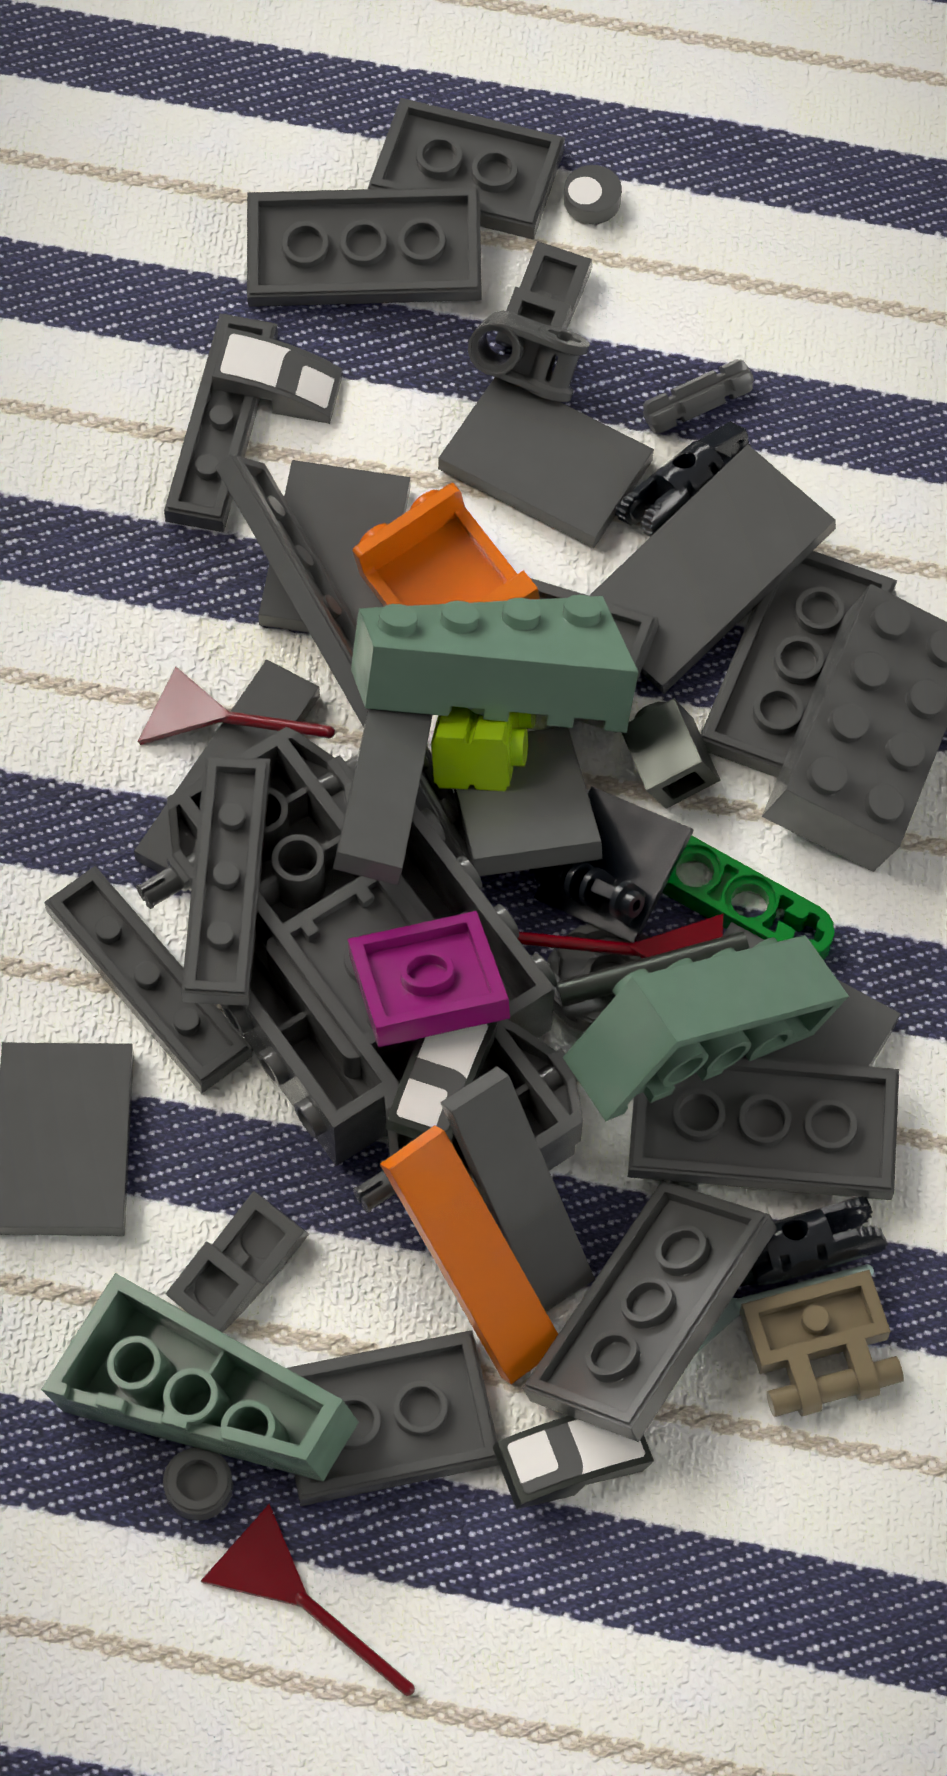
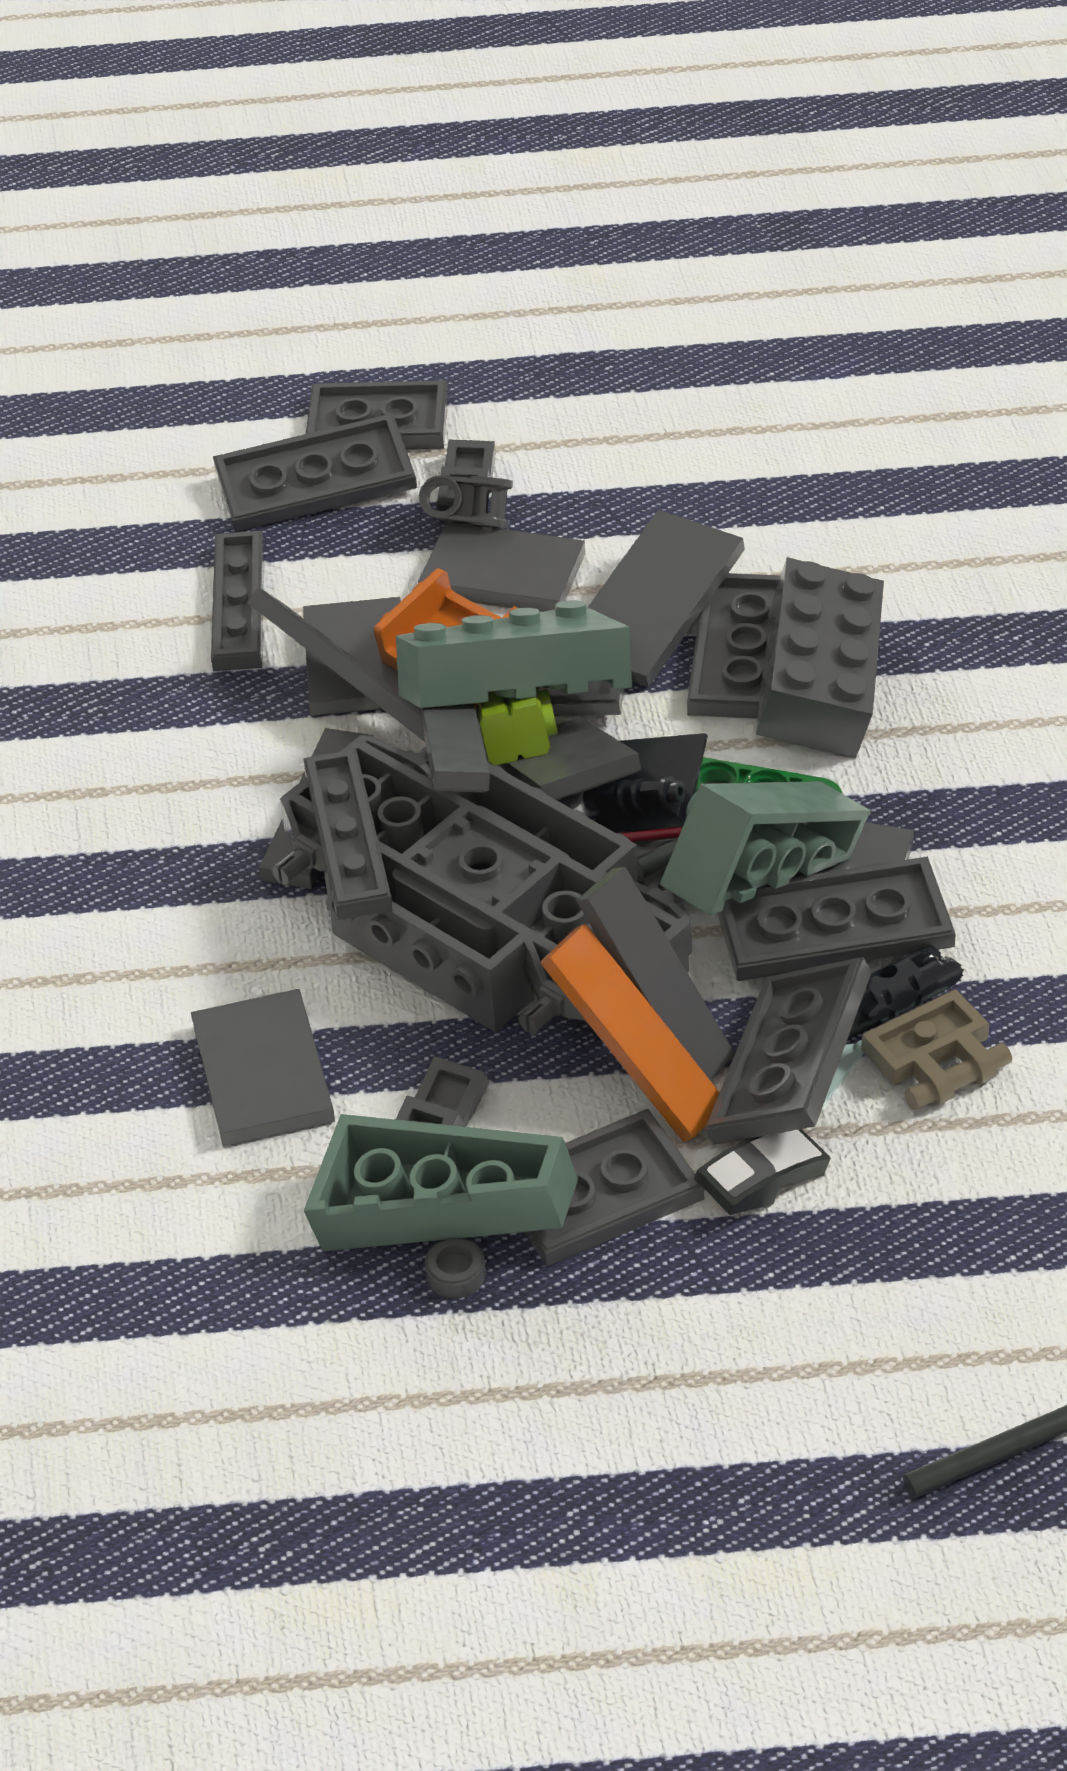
camera: 10 degrees left, 20 degrees down
dark grey tile [44,866,253,1094] -> none
piece [137,666,335,745] -> none
dark red piece [200,1504,415,1696] -> none
slope [212,327,343,424] -> none
magenta plate [347,911,510,1047] -> none
slope [385,1022,498,1144] -> none
dark grey tile [564,165,622,224] -> none
black hinge [615,421,750,537] -> none
pearl dark grey brick [621,698,721,809] -> none
dark grey axle [642,359,754,433] -> none

